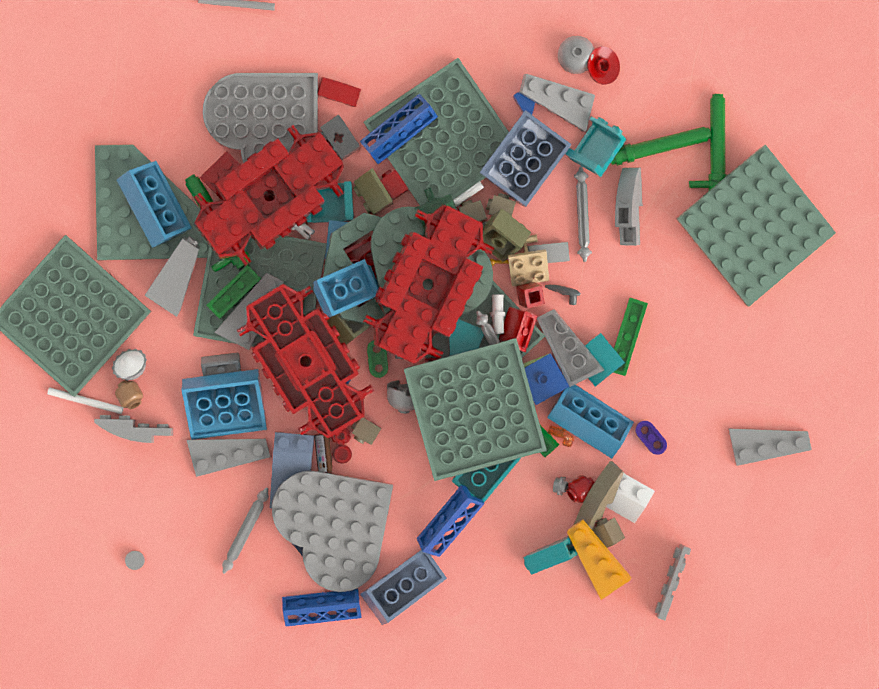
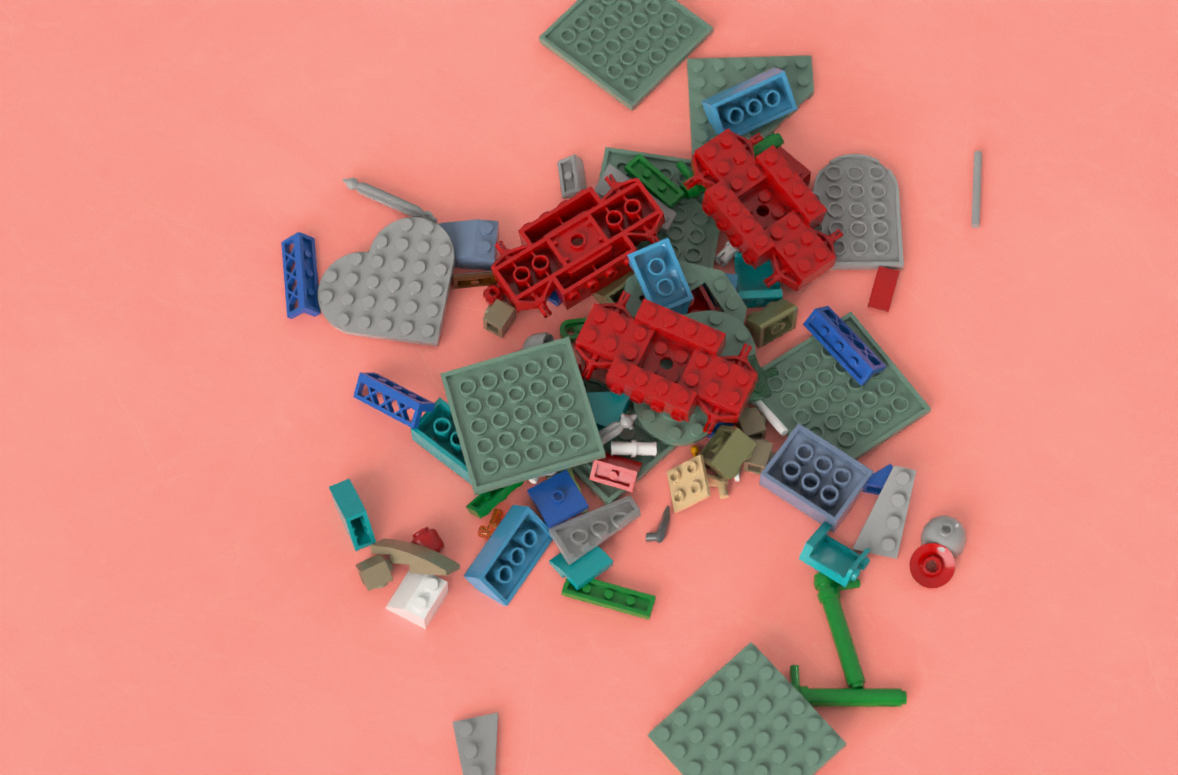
camera: 90 degrees right, 25 degrees down
white bar [47,387,124,415] -> none
light grey slope [94,415,174,443] -> none
white piece [112,348,147,381] -> none
medium nougat head [115,380,143,410] -> none
light grey tile [125,551,145,570] -> none
light grey slope [144,236,200,317] -> none
dark azure slope [181,369,267,440] -> none
light grey wing [186,438,271,477] -> none
dark grey brick [320,115,361,161] -> none
red plate [333,445,352,464] -> none
sand blue slope [360,550,447,625] -> none
red brick [380,169,409,201] -> none
red brick [516,282,545,309] -> none
light grey slope [527,242,570,263] -> none
light grey plate [553,477,568,496] -> none
light orange wing [567,519,631,600] -> none
light grey wheel [574,166,592,262] -> none
light grey slope [615,167,643,246] -> none
dark purple plate [635,421,667,455] -> none
light grey wing [655,544,691,621] -> none

